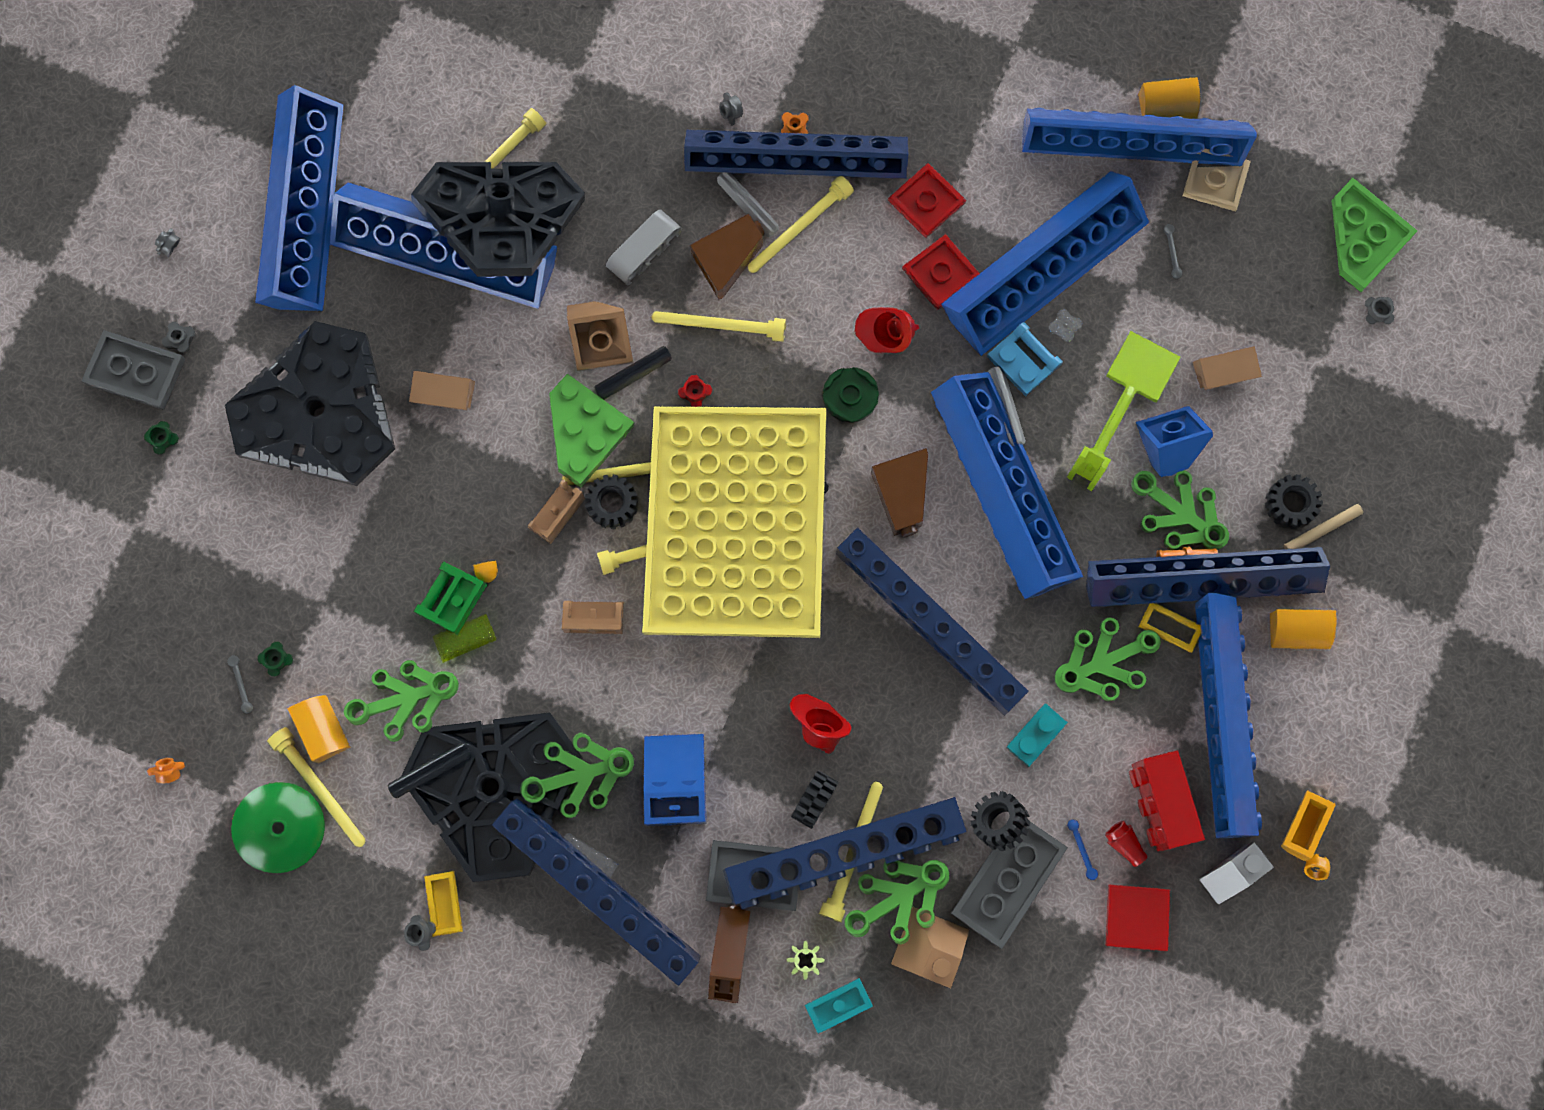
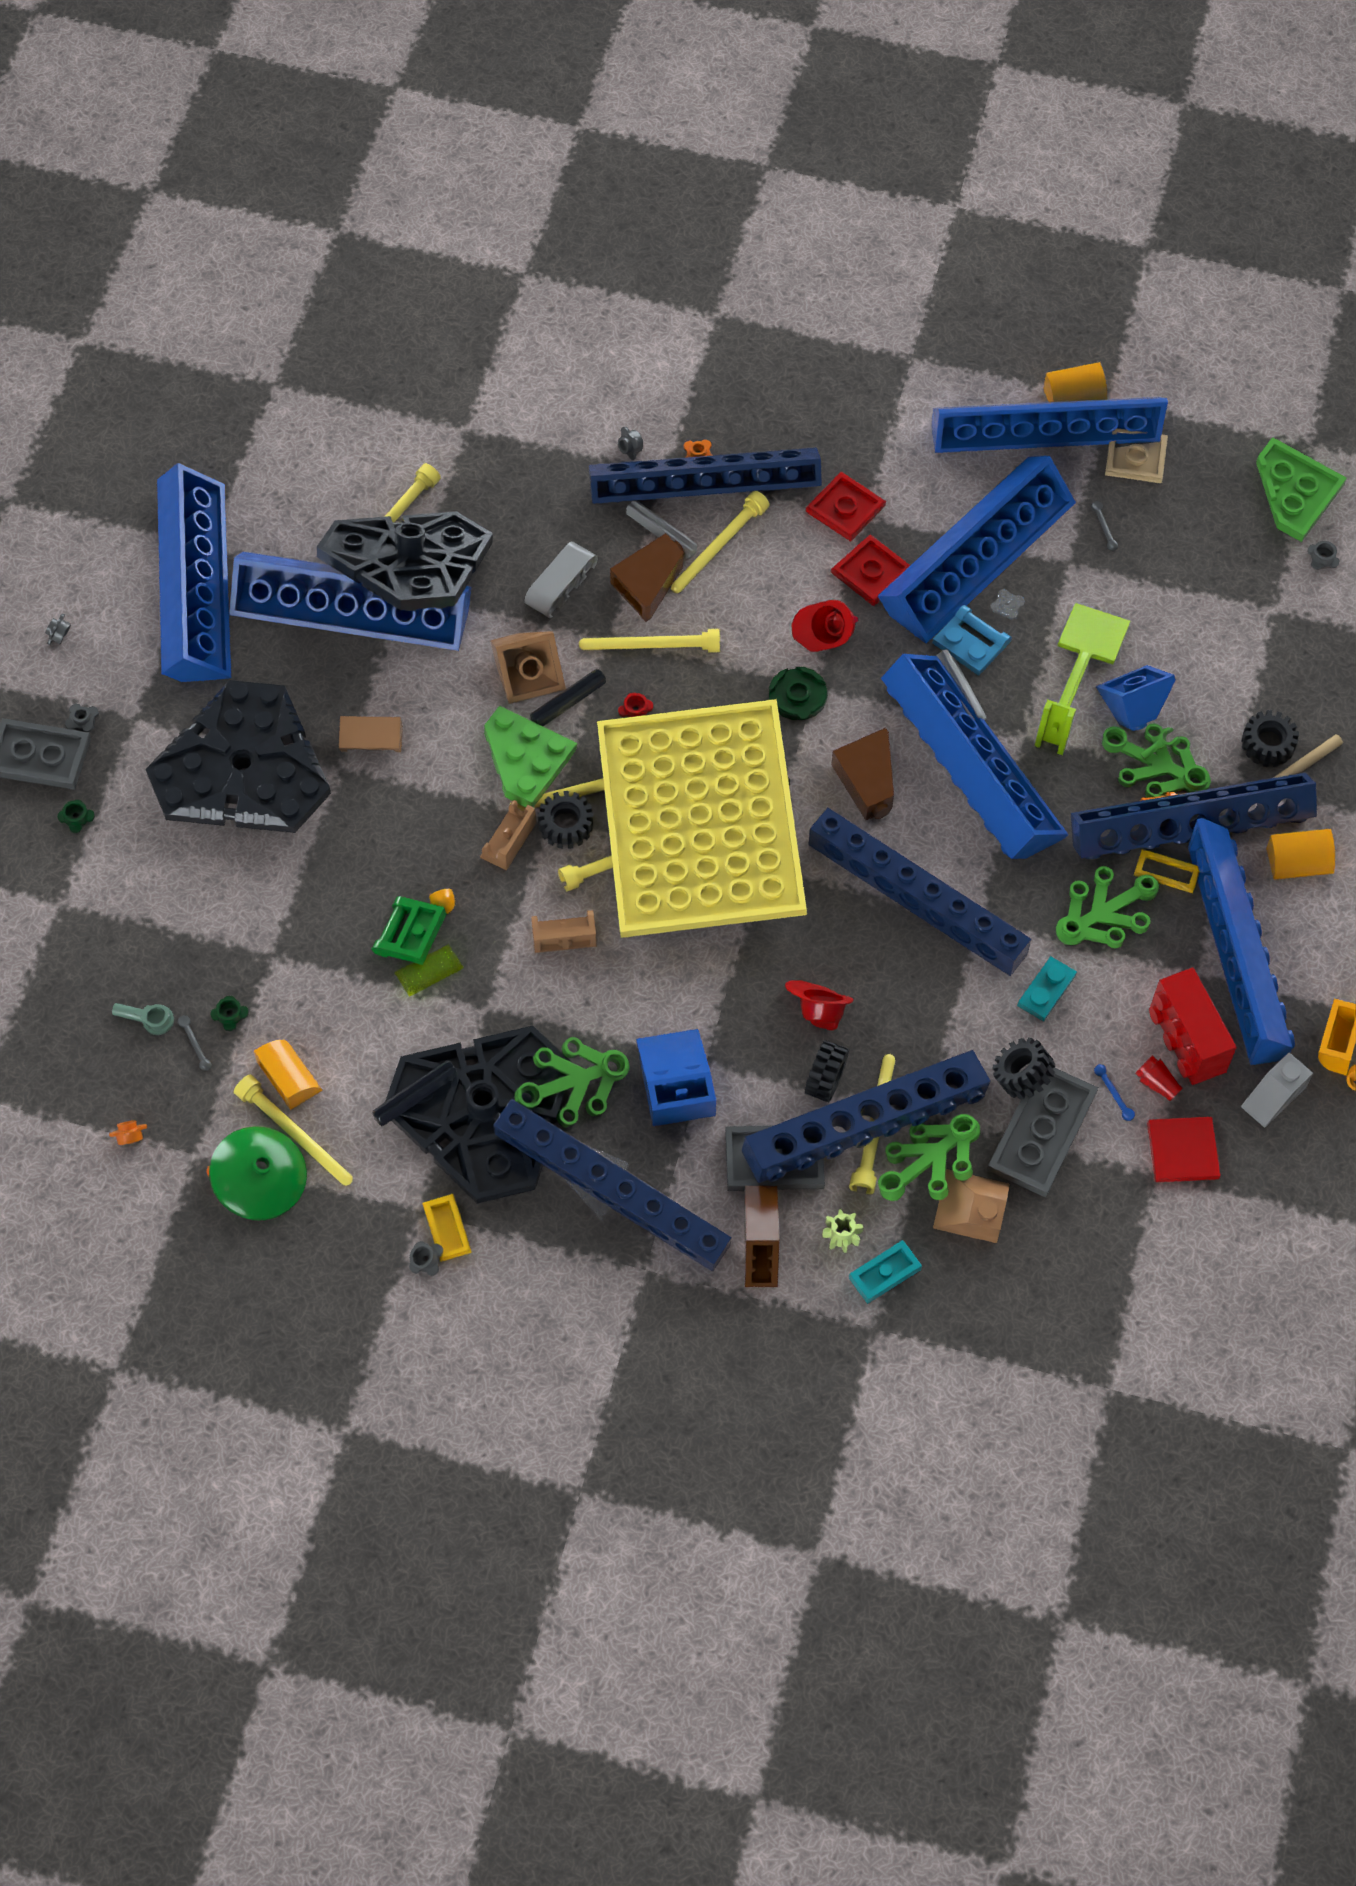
camera: 10 degrees left, 15 degrees down
bright green plant [344,660,459,742] -> none
medium nougat hinge [1193,346,1262,390] -> none
none -> sand green plate [112,1003,174,1035]
none -> bright green hand [1140,727,1181,760]

